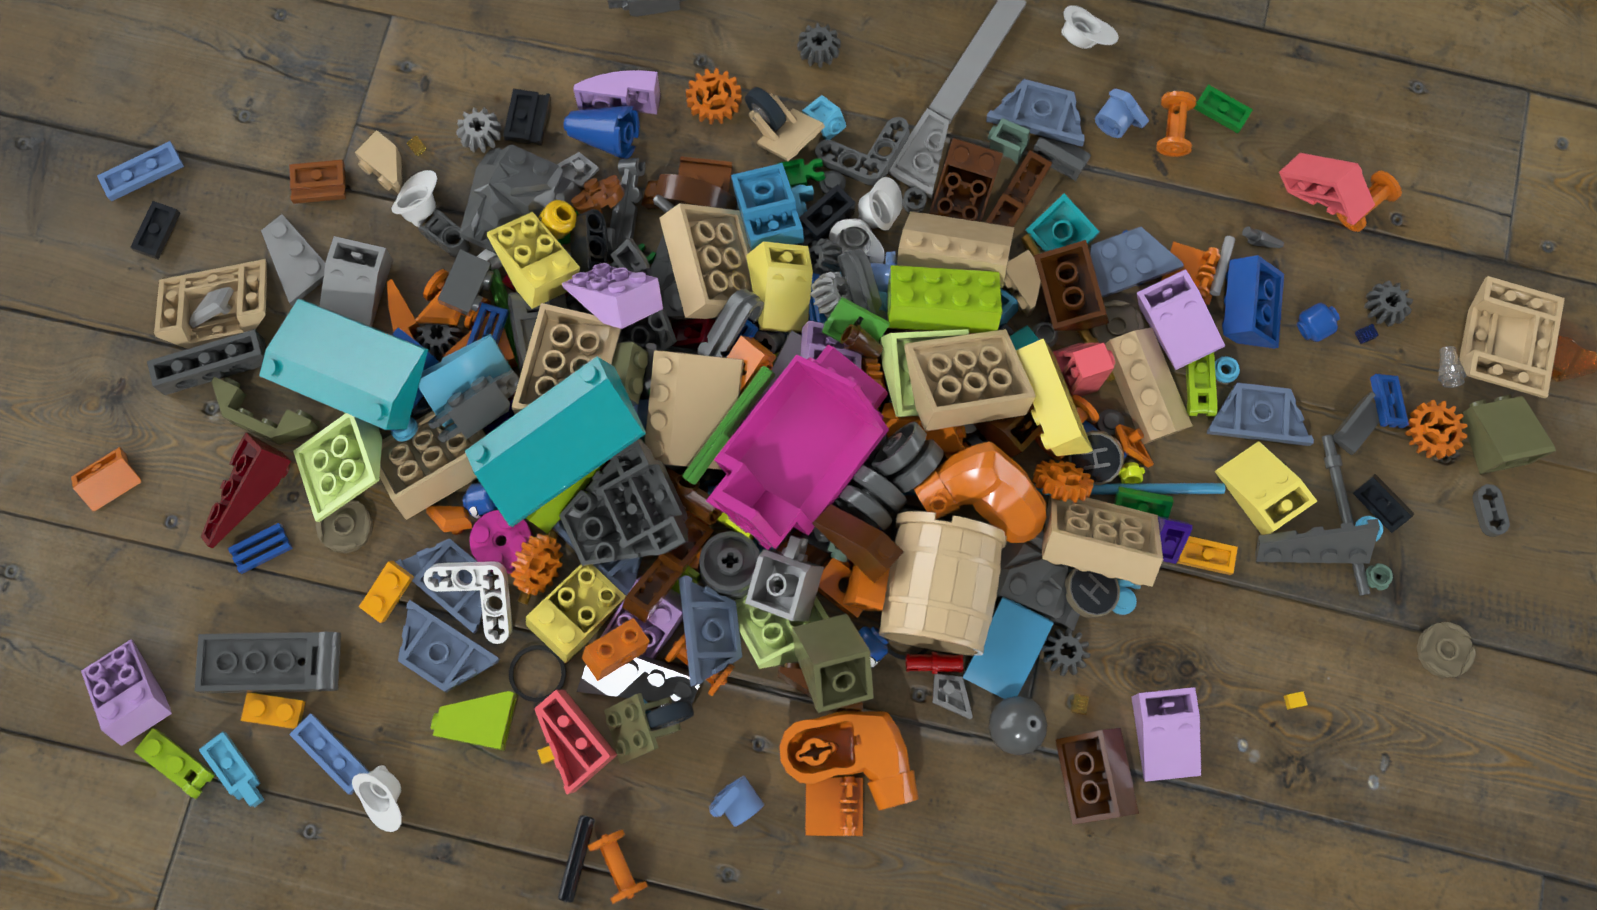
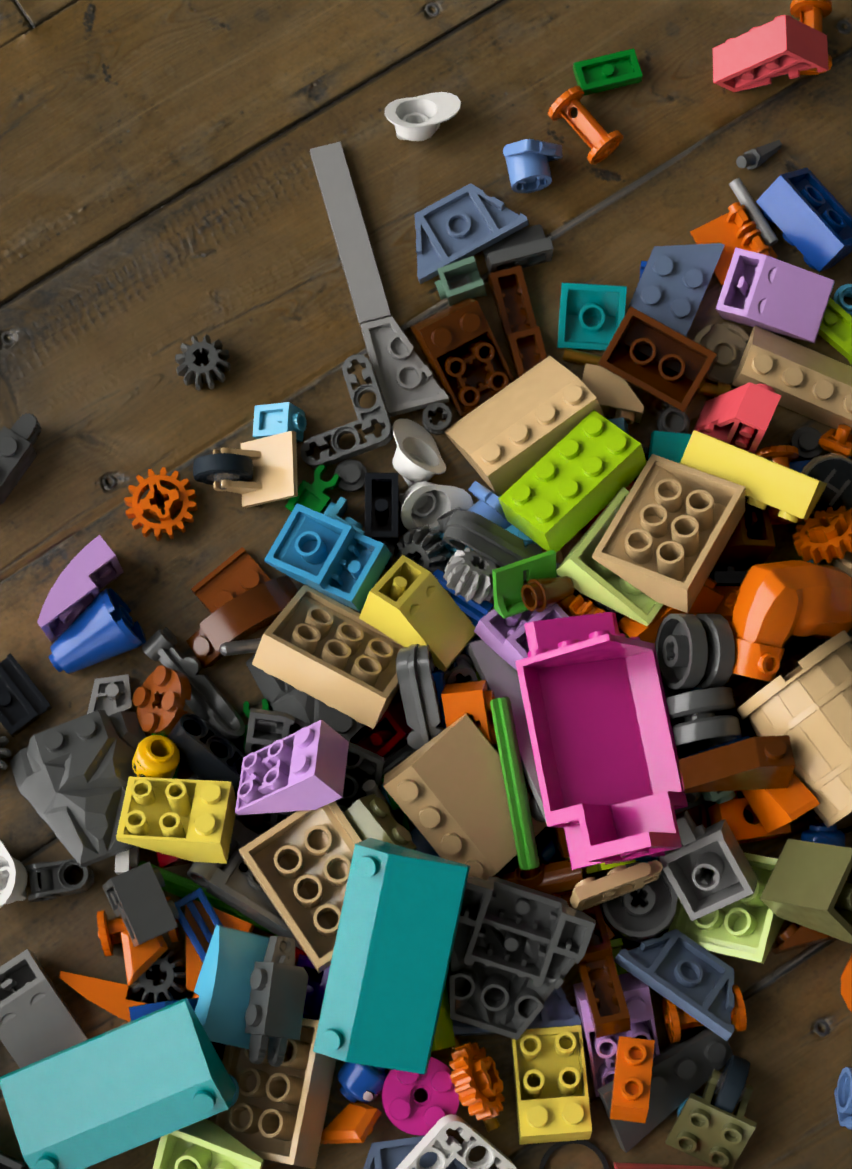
camera: 45 degrees left, 0 degrees up
none -> tan hinge [569,860,663,911]

